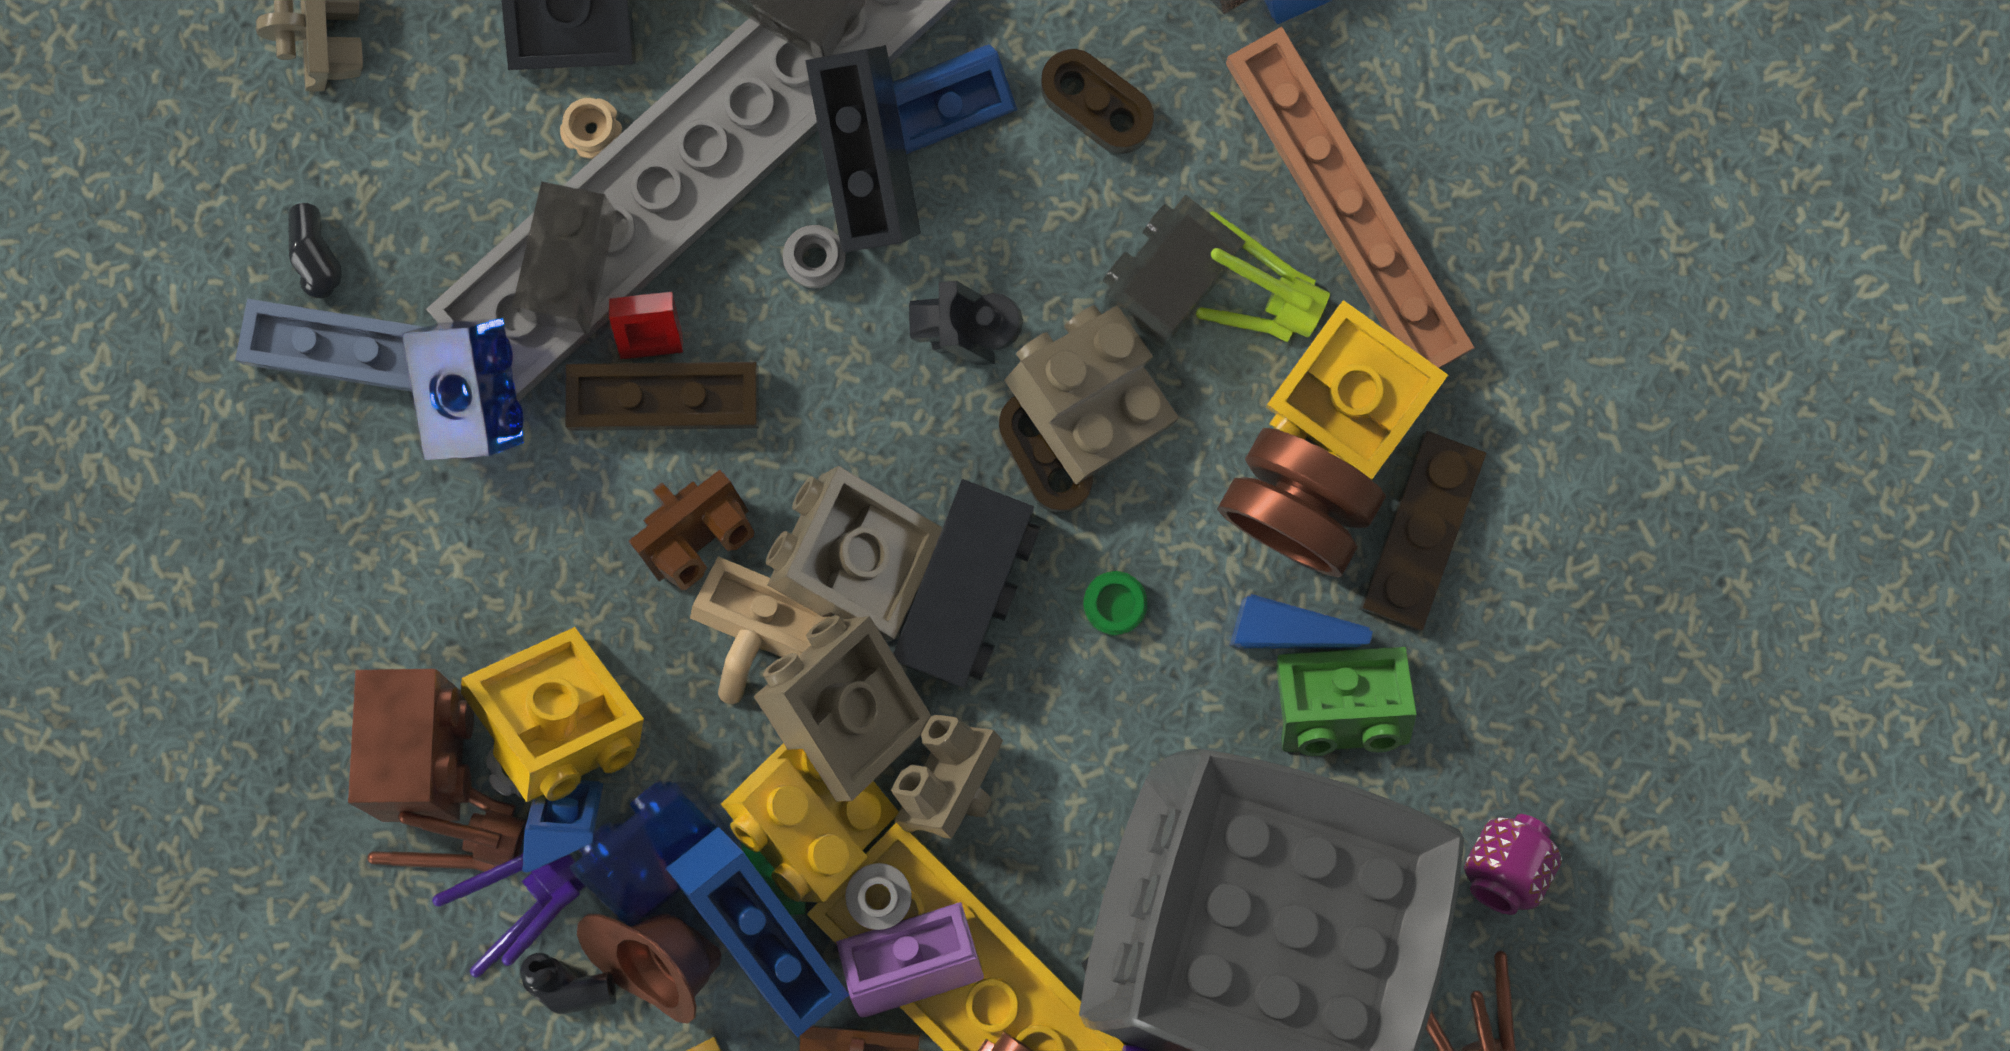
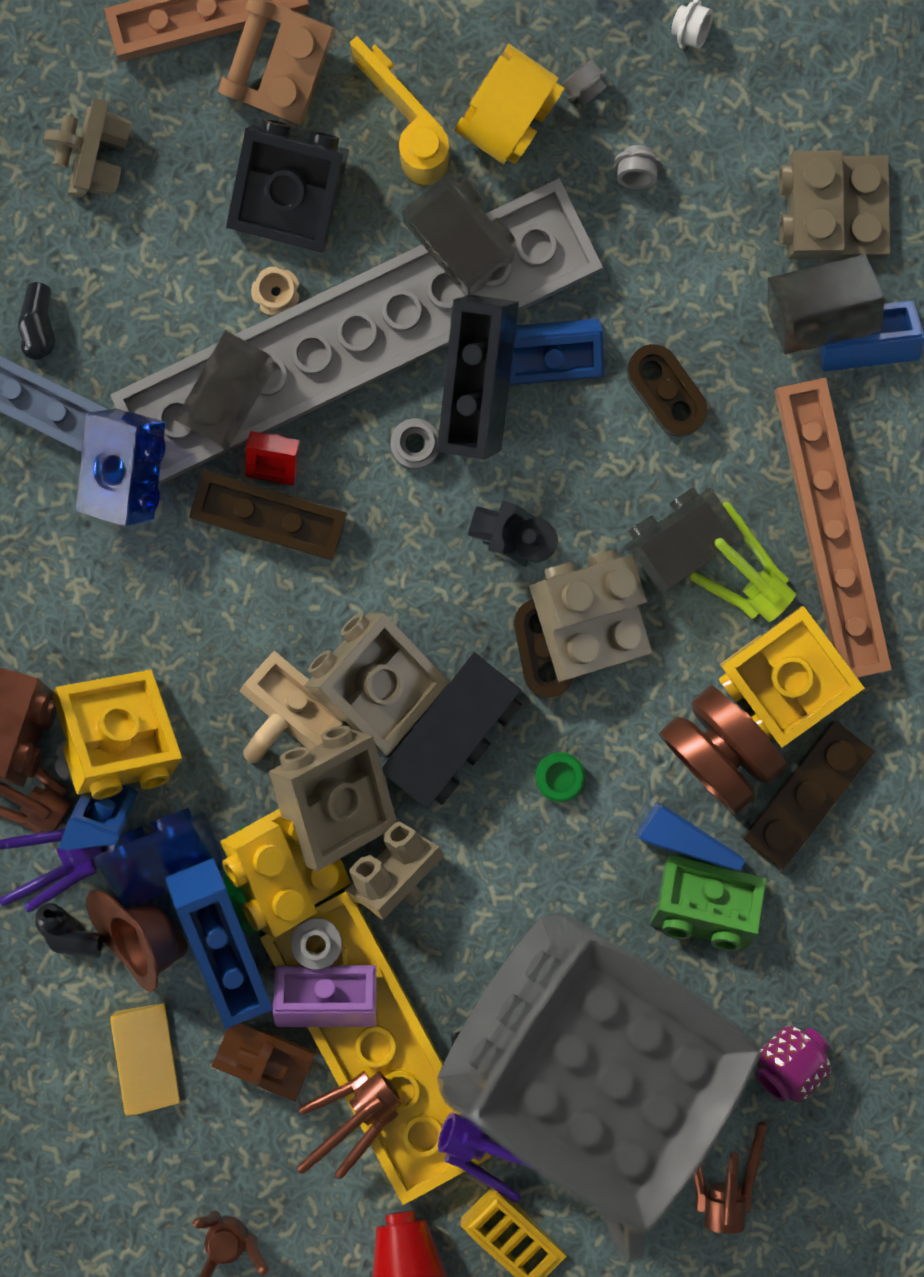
camera: 15 degrees right, 5 degrees up
reddish brown hips [628,469,755,590] -> none

